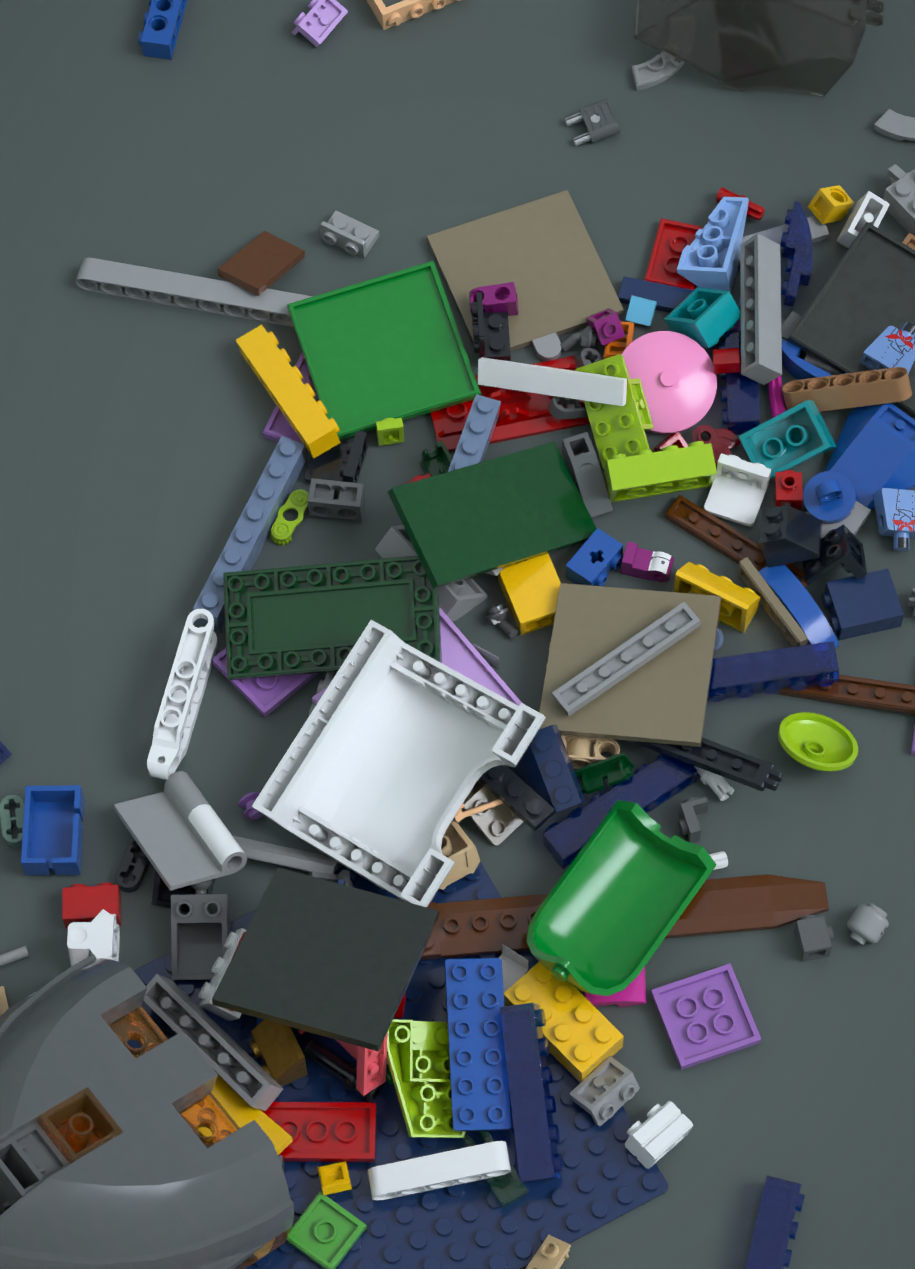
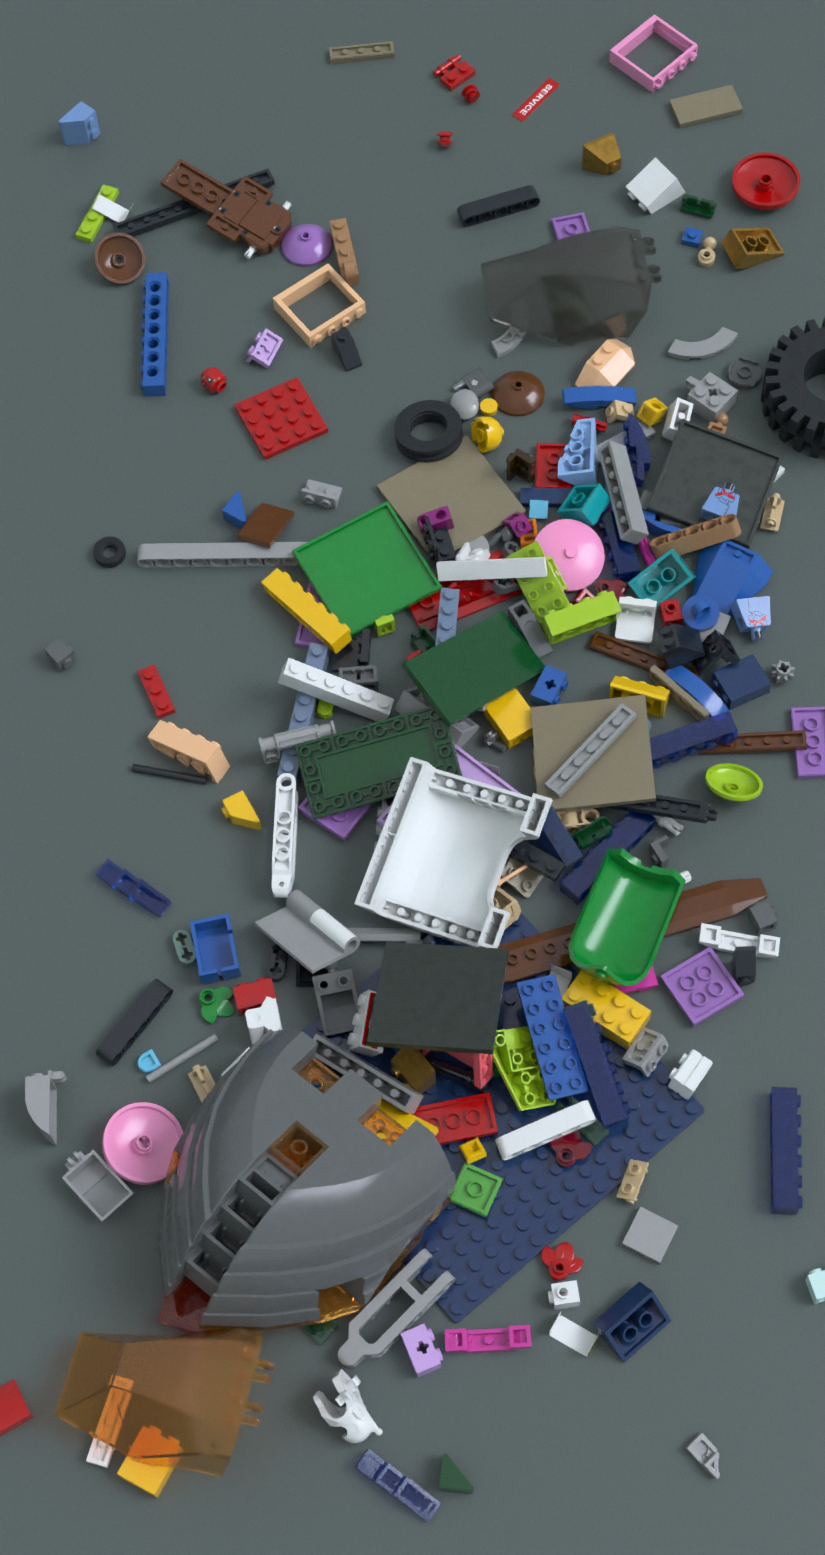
camera: 10 degrees left, 0 degrees up
medium lavender wheel [238,792,264,820] -> none
magenta leg [621,541,674,582] -> none
red slope [713,348,740,374] -> none
light grey head [847,902,889,946] -> none
none -> black tyre [93,536,126,568]
none -> black bar [132,764,207,784]
none -> red plate [137,664,176,719]
none -> light nougat wedge [148,720,230,784]
none -> green plate [198,987,234,1024]
none -> red head [201,367,227,393]
none -> yellow slope [221,790,262,830]
none -> blue slope [222,491,246,529]
none -> red plate [234,377,328,460]
none -> light grey piece [258,720,336,763]
none -> white brick [278,658,394,722]
none -> black slope [331,327,362,372]
none -> black tyre [394,400,463,462]
none -> light grey hat [451,389,479,421]
none -> white bracket [456,542,490,561]
none -> yellow cylinder [471,417,504,453]
none -> yellow tile [480,398,498,416]
none -> reddish brown dish [492,371,545,416]
none -> dark brown bracket [506,448,535,484]
none -> dark red plate [550,1130,592,1167]
none -> blue slope [562,386,637,410]
none -> light nougat wedge [575,339,635,387]
none -> tan bracket [605,400,635,424]
none -> white slope [699,923,780,958]
none -> black slope [731,946,756,986]

